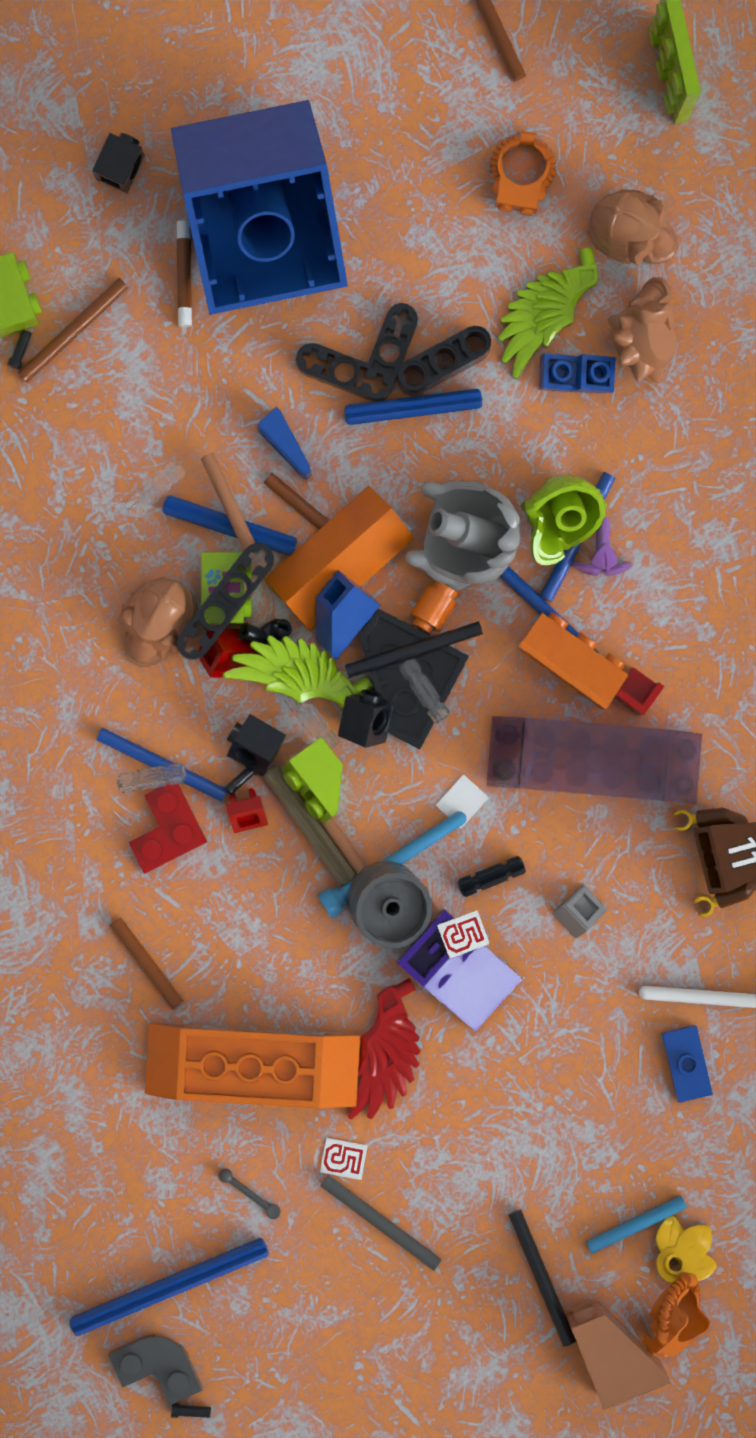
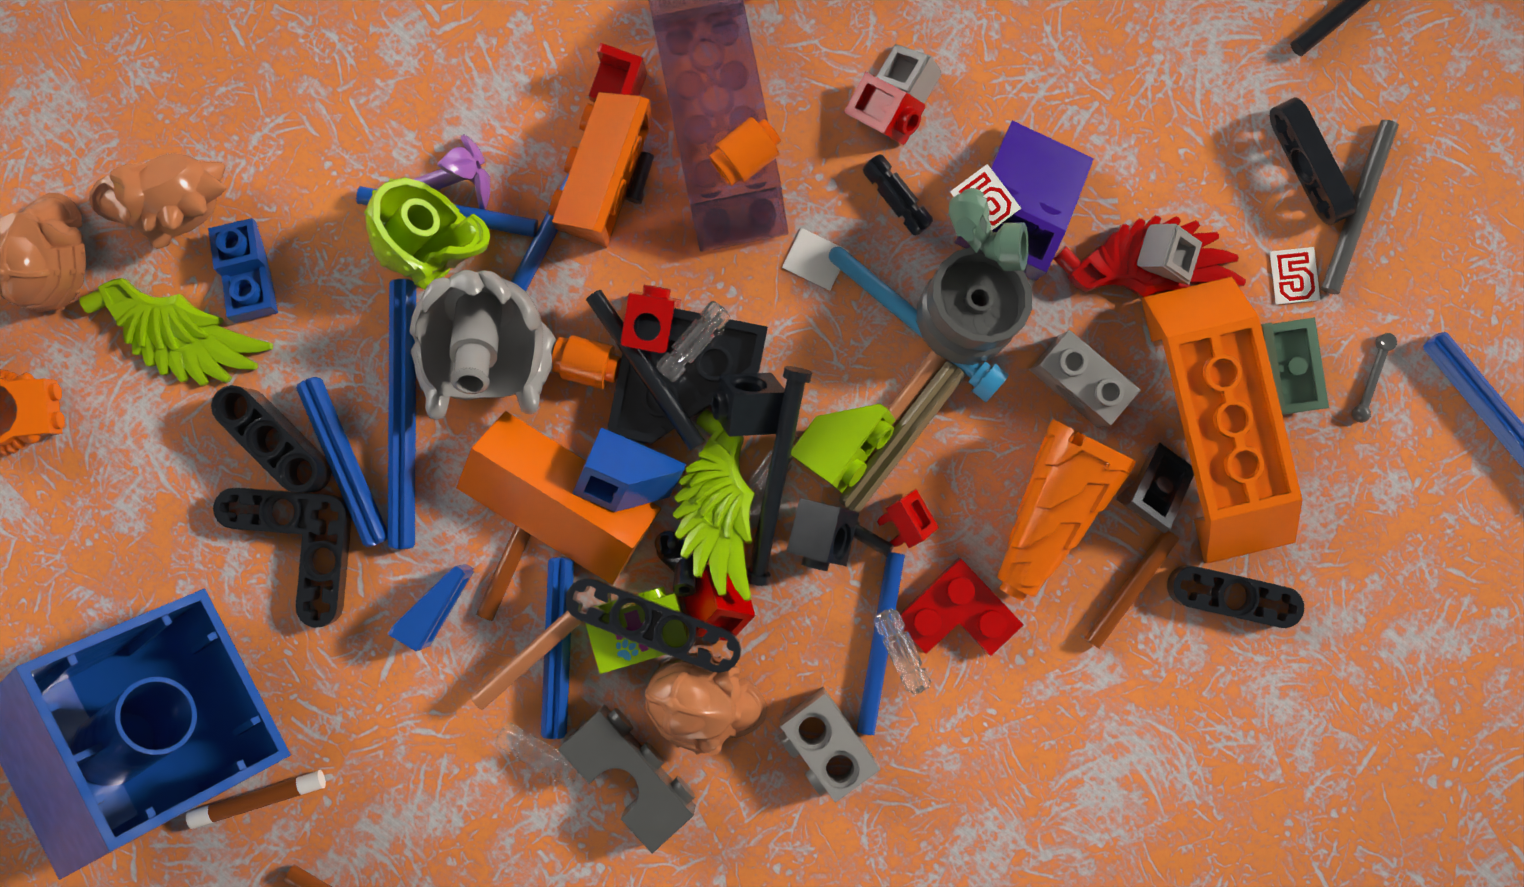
camera: 105 degrees left, 0 degrees up
none -> blue axle [388,279,416,549]
none -> dark grey arch [558,704,696,854]
none -> red bracket [621,285,681,353]
none -> black piece [624,152,654,204]
none -> orange brick [708,117,781,187]
none -> black bar [746,366,812,586]
none -> light grey brick [778,687,881,803]
none -> bracket [844,71,925,145]
none -> sand green arm [948,188,1028,271]
none -> orange cone [997,419,1137,601]
none -> light grey brick [1029,330,1141,428]
none -> black slope [1116,443,1194,534]
none -> light grey slope [1137,224,1202,284]
none -> black beam [1167,565,1304,628]
none -> sand green bracket [1261,317,1329,415]
none -> black beam [1269,97,1356,225]

